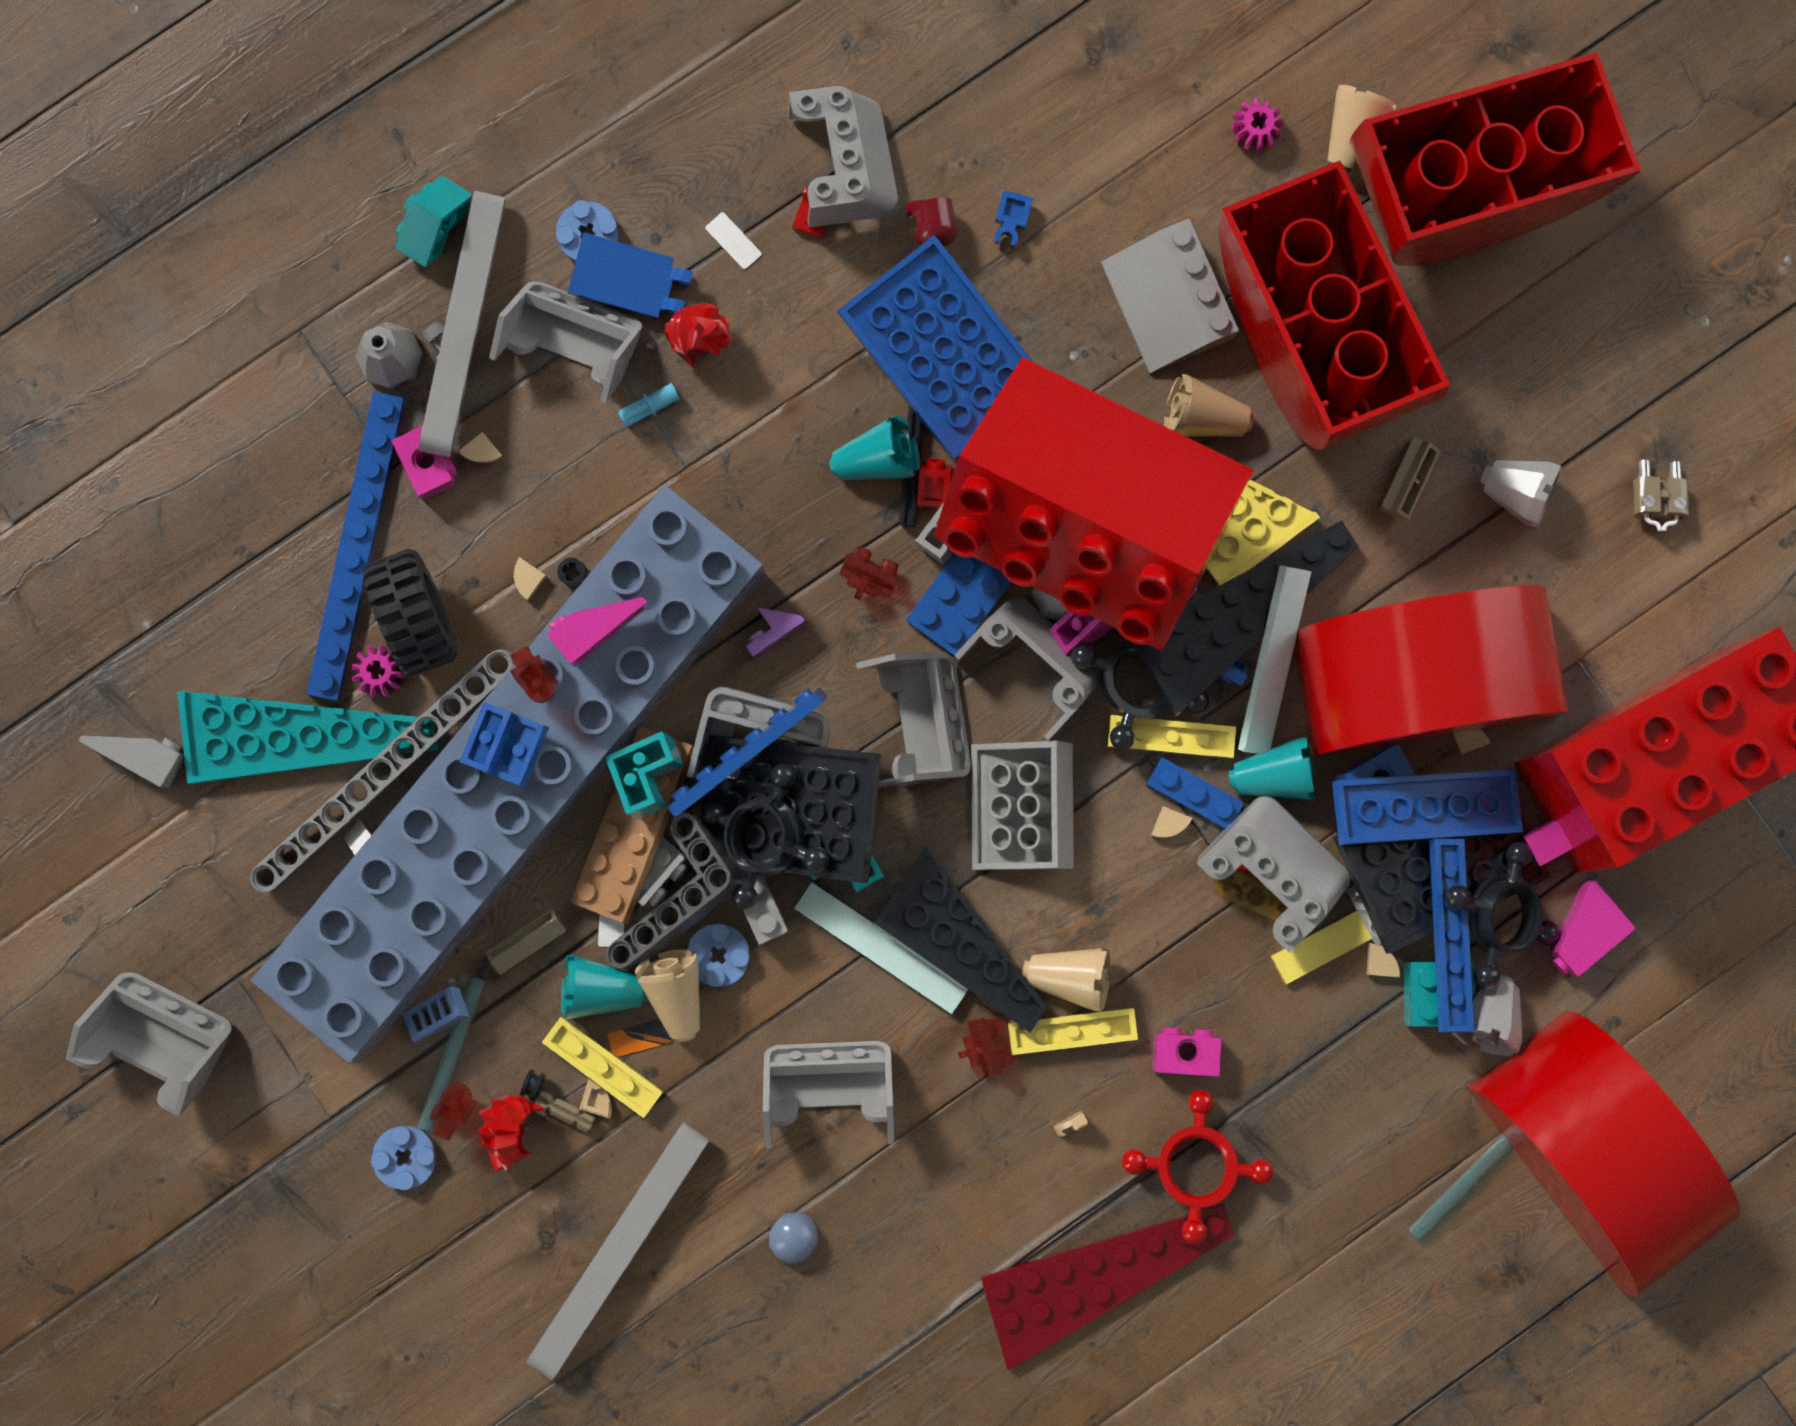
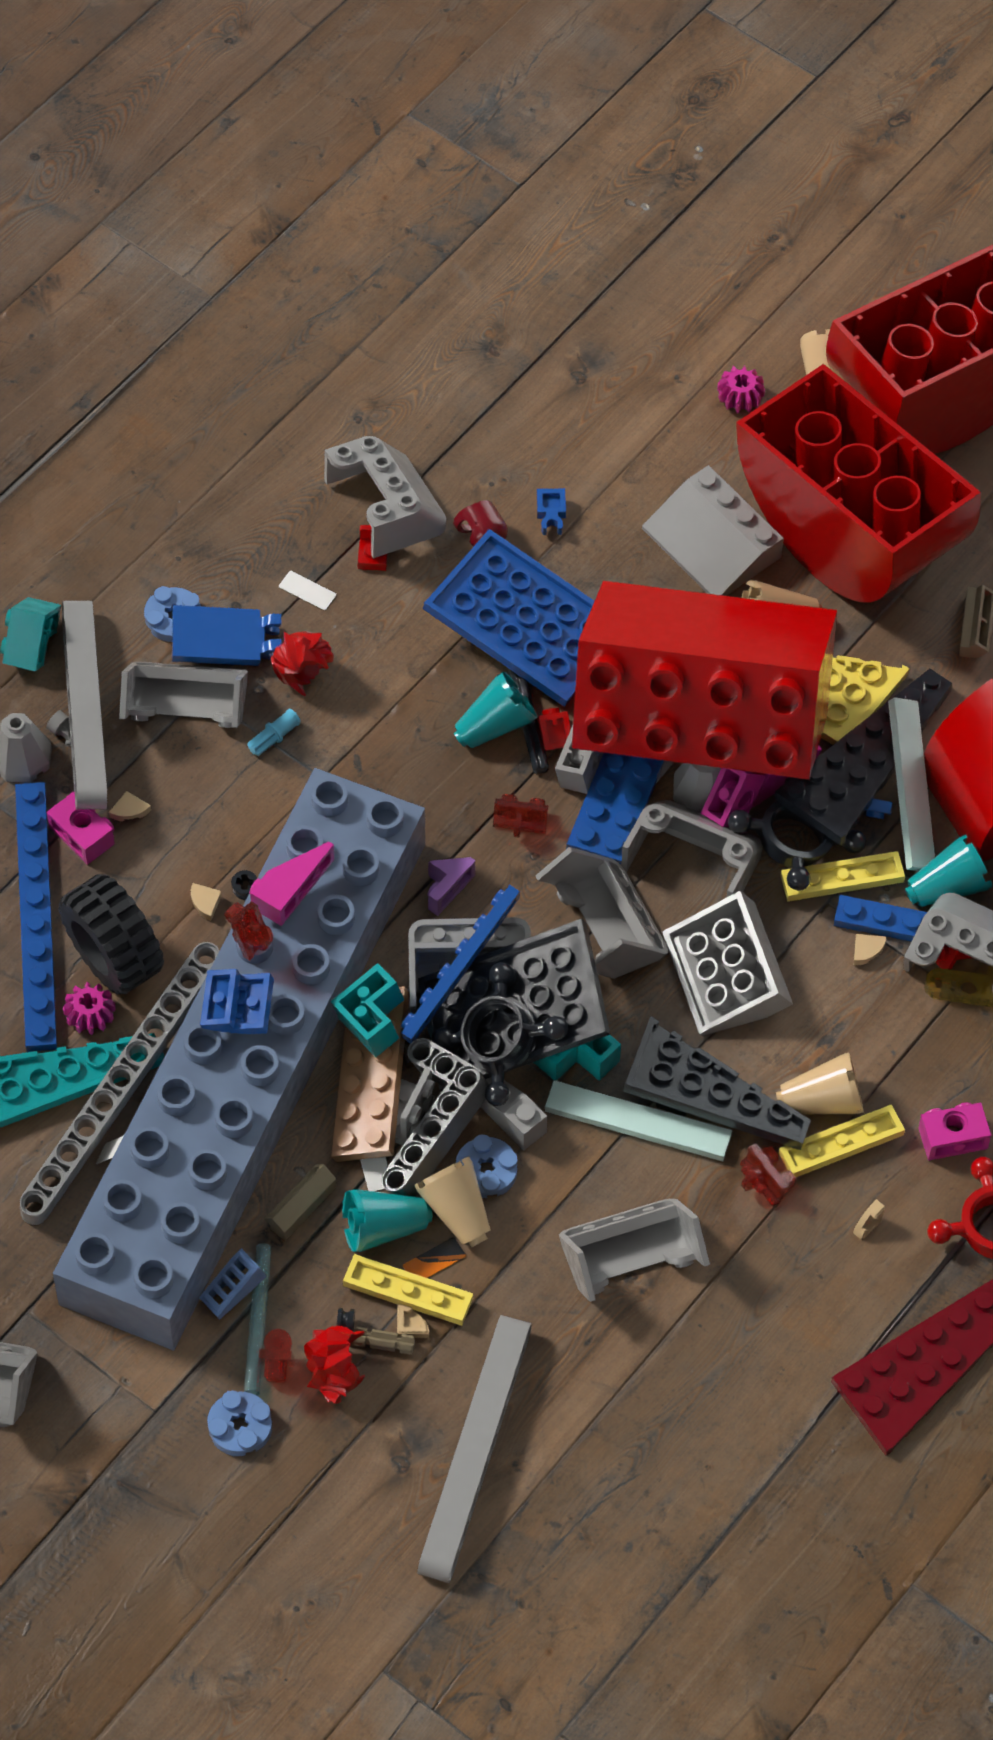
camera: 15 degrees left, 25 degrees down
sand blue hair [769,1212,819,1264] -> none

